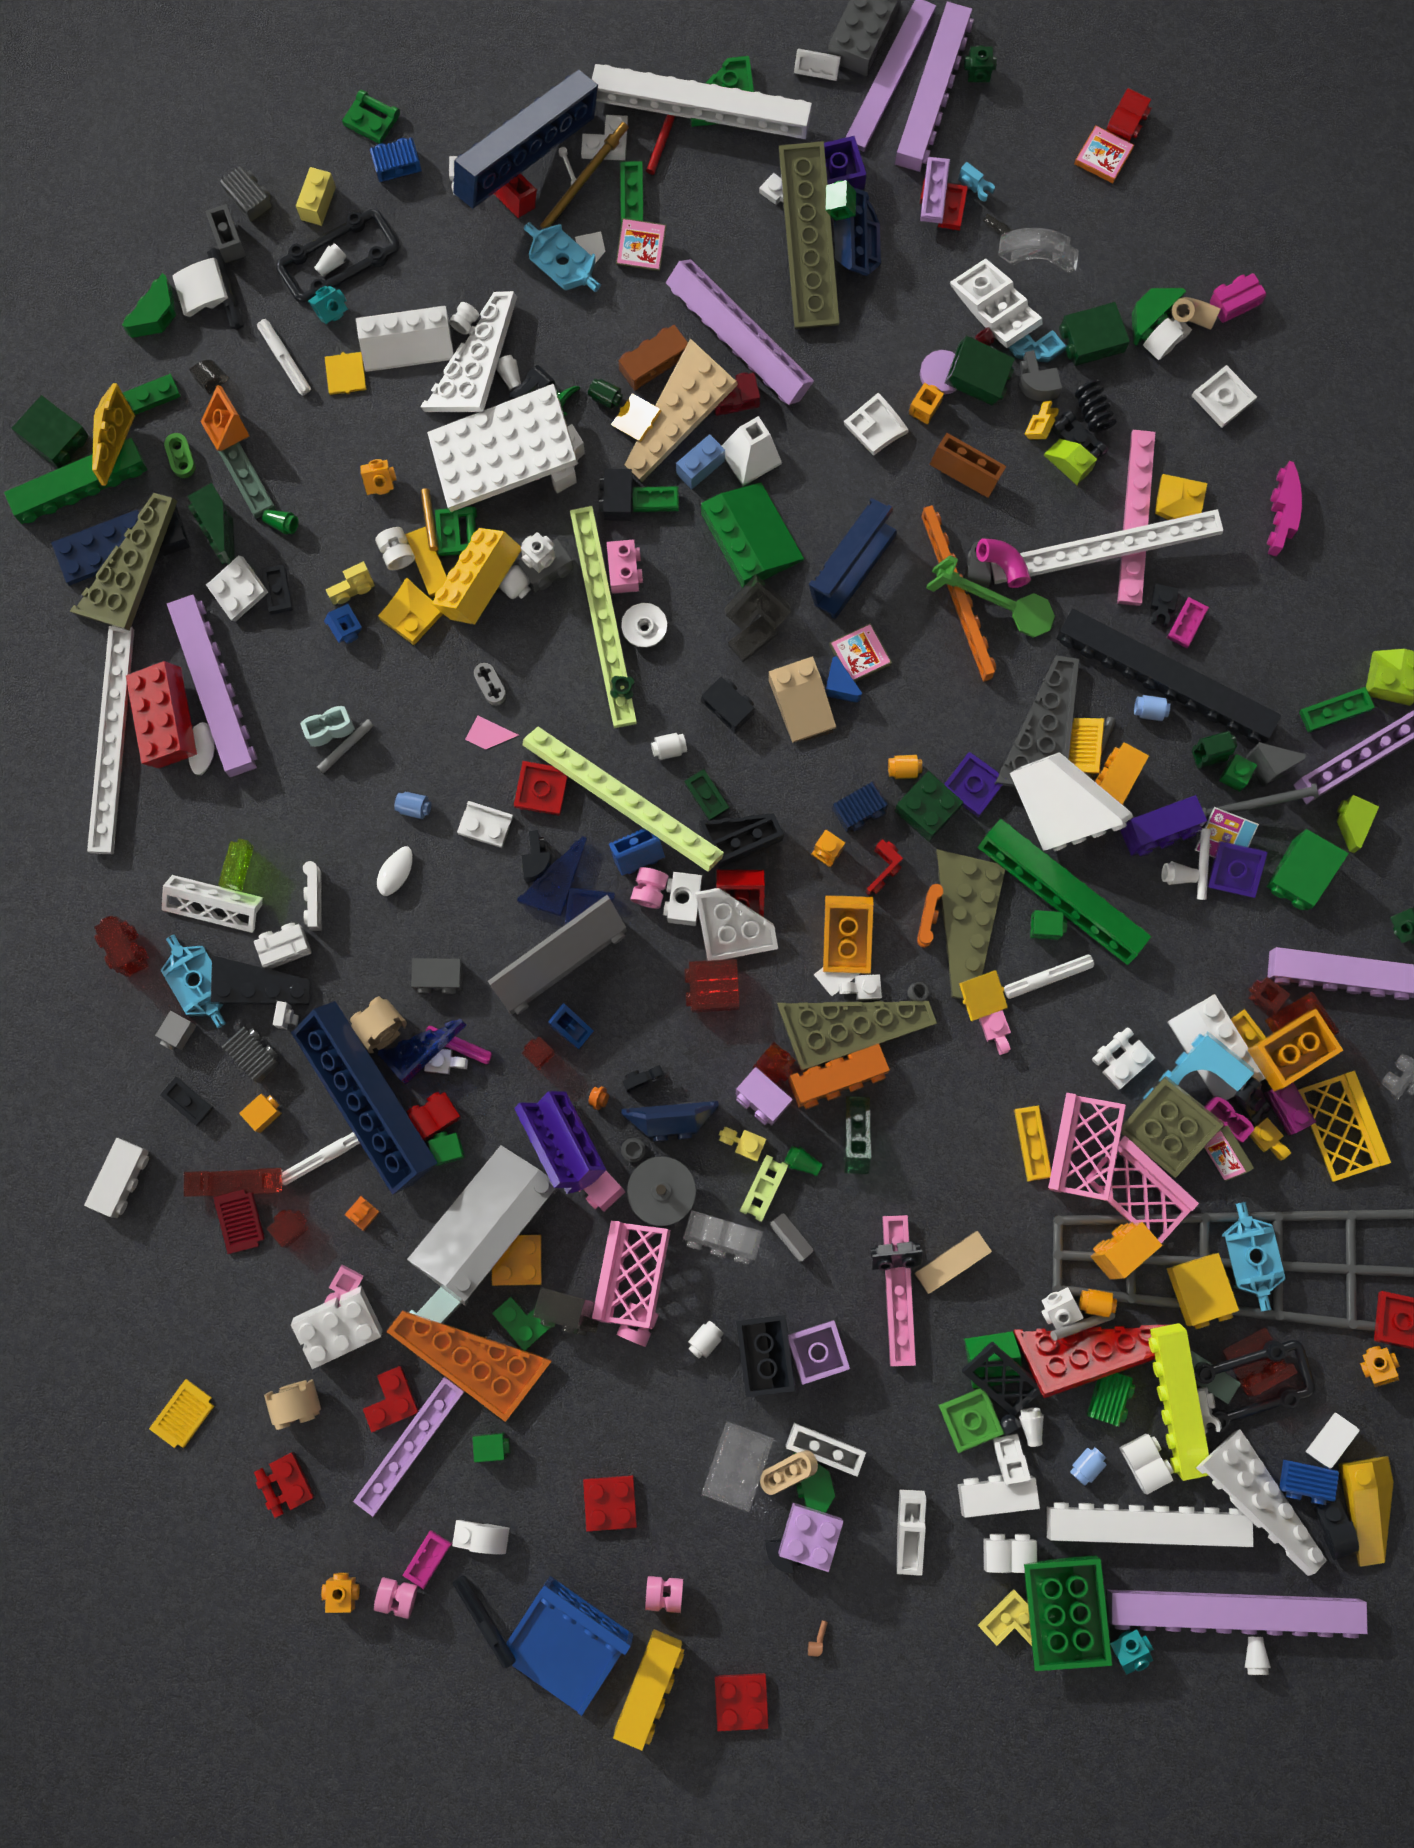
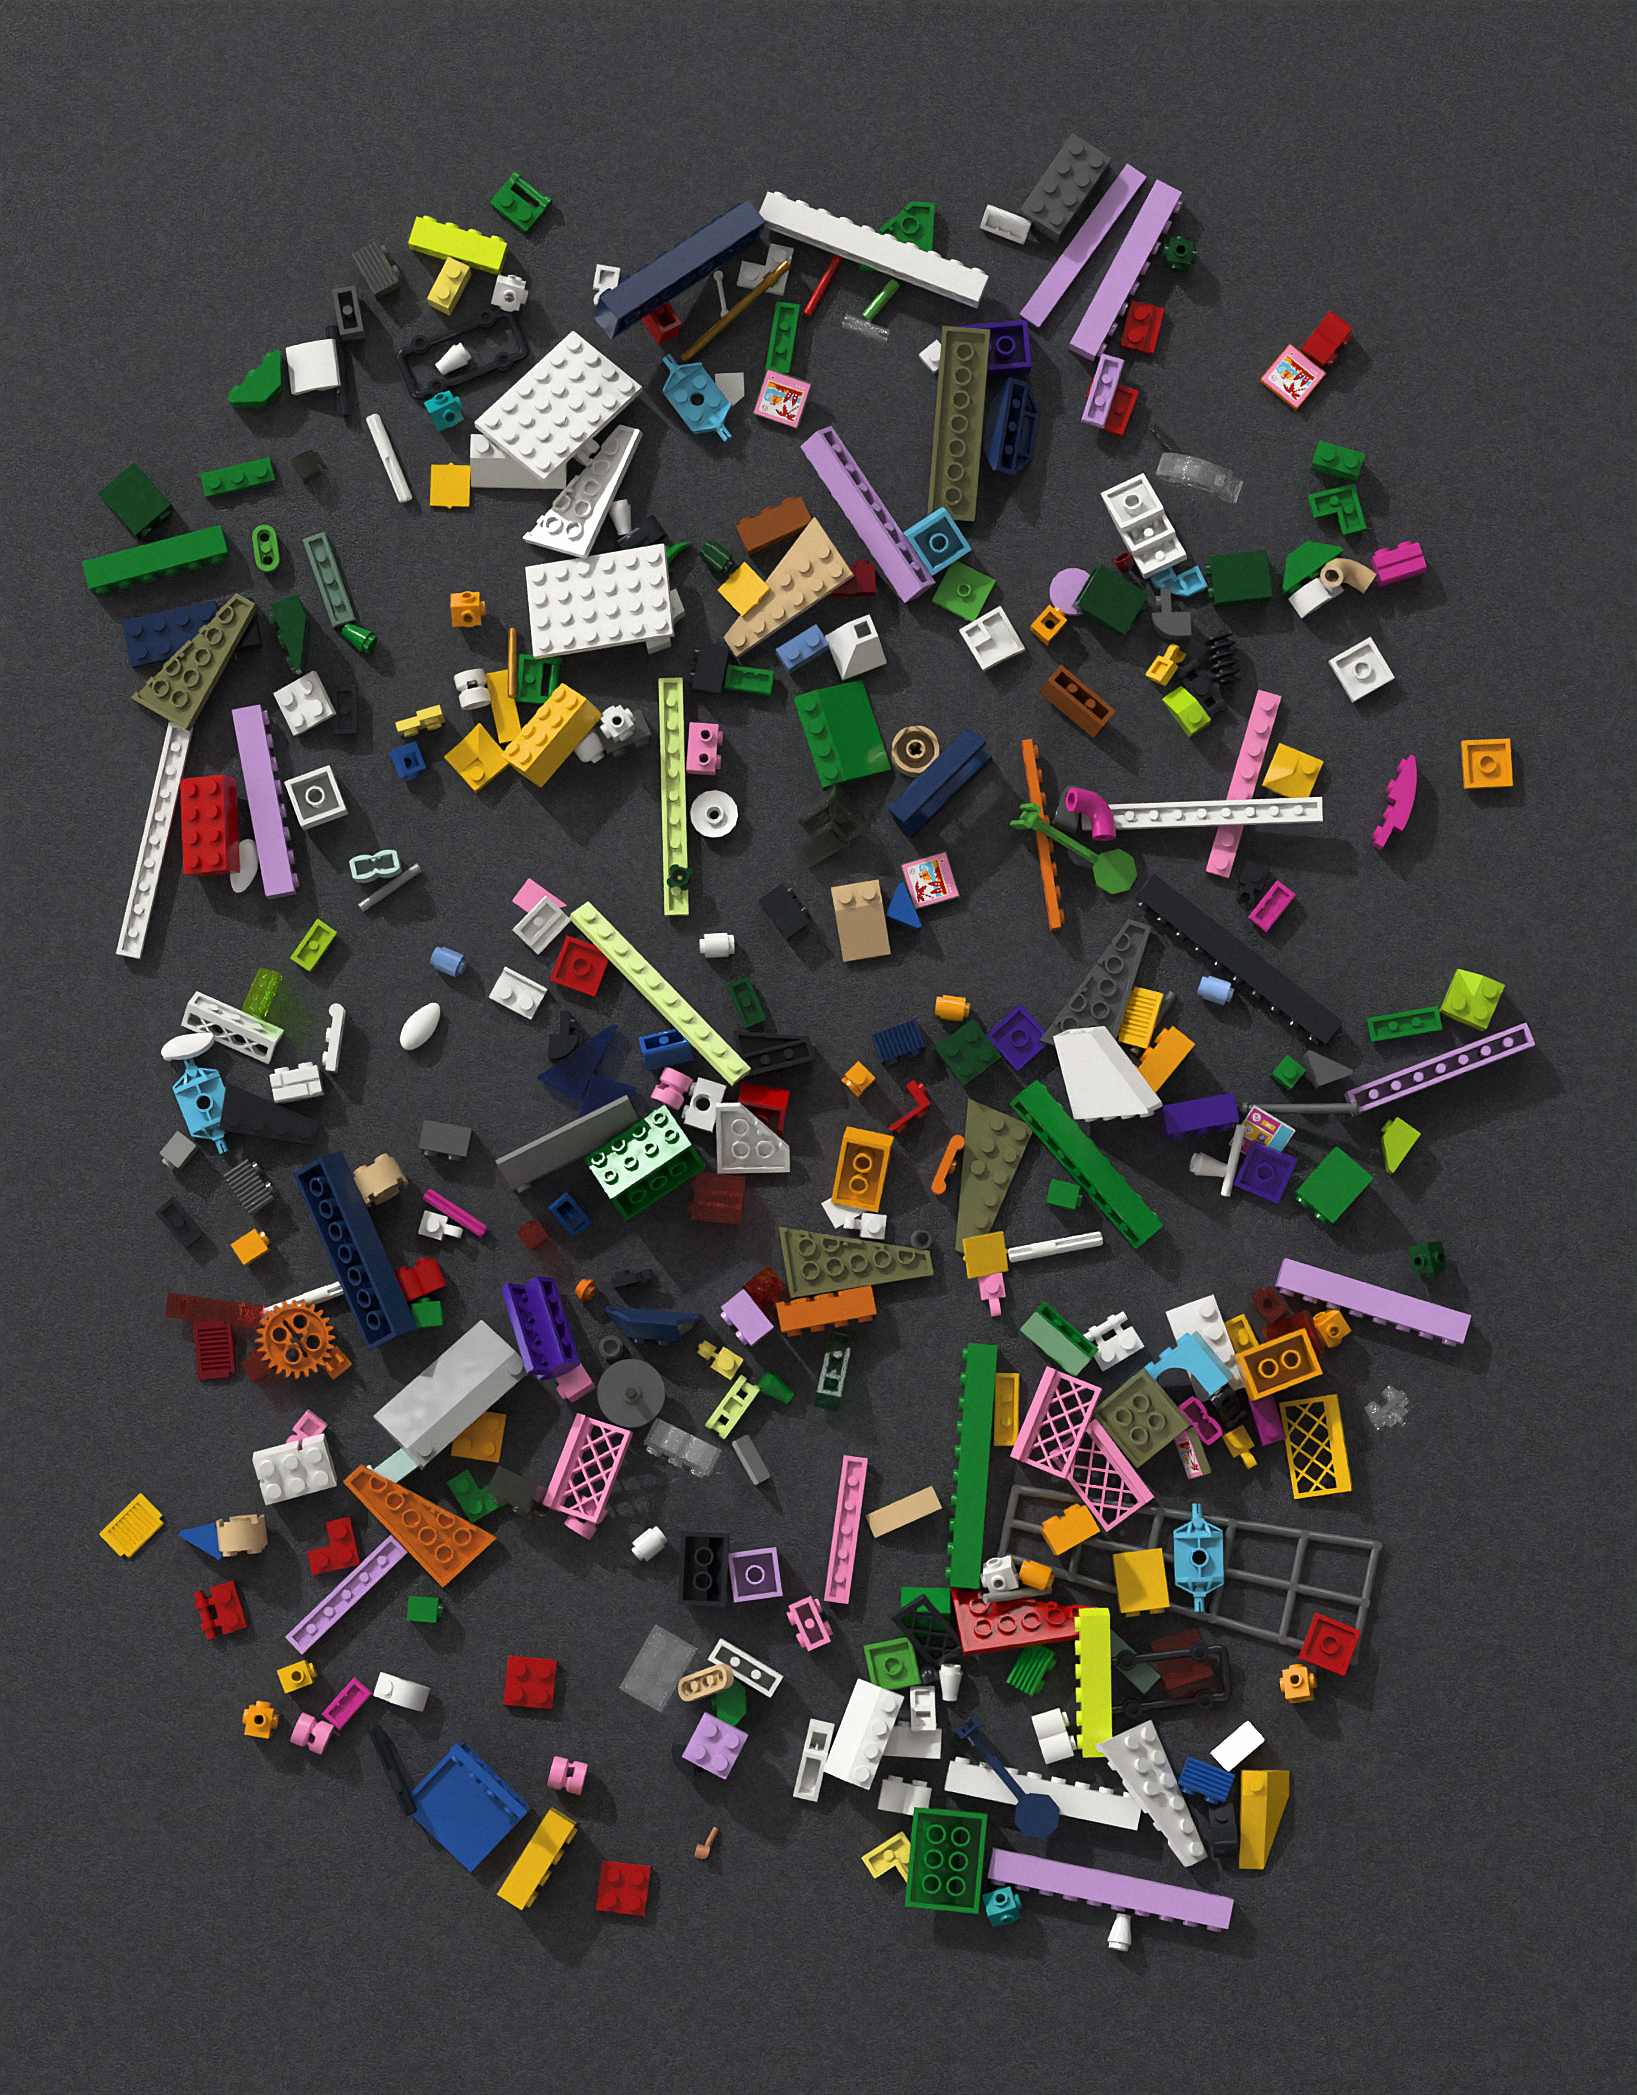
camera: 10 degrees right, 5 degrees up
white brick [84,1138,149,1218] -> none
yellow wedge [92,383,135,486] -> none
clear red brick [94,916,149,977] -> none
orange slope [201,385,249,451] -> none
white plate [273,1001,299,1030] -> none
blue brick [370,137,422,182] -> none
clear blue wing [377,1019,466,1084] -> none
light grey beam [474,663,506,706] -> none
brick [826,180,856,221] -> none
black hinge [870,1241,922,1271] -> none
medium azure plate [958,162,995,202] -> none
light blue brick [1070,1447,1107,1486] -> none
dark green brick [1192,731,1237,769] -> none
white plate [1197,1387,1221,1433] -> none
none -> white arm [161,1033,214,1061]
none -> blue slope [179,1523,225,1560]
none -> orange gear [255,1300,335,1379]
none -> yellow brick [277,1659,317,1694]
none -> white brick [284,765,349,830]
none -> lime plate [290,919,338,972]
none -> neon yellow brick [408,216,509,275]
none -> white plate [474,331,642,483]
none -> white brick [491,275,528,312]
none -> white plate [513,895,571,954]
none -> green brick [584,1105,706,1221]
none -> bright pink brick [786,1596,833,1651]
none -> white slope [823,1678,904,1790]
none -> clear pin [841,313,890,344]
none -> bright green piece [862,279,900,322]
none -> tan brick [891,726,940,778]
none -> medium azure brick [903,507,972,576]
none -> bright green plate [932,561,996,623]
none -> green brick [945,1343,998,1589]
none -> dark blue piece [953,1716,1060,1839]
none -> brick [1020,1301,1099,1378]
none -> red plate [1120,300,1165,355]
none -> light orange brick [1307,1309,1351,1348]
none -> green plate [1308,484,1366,536]
none -> green brick [1310,440,1365,482]
none -> light orange plate [1461,738,1513,789]

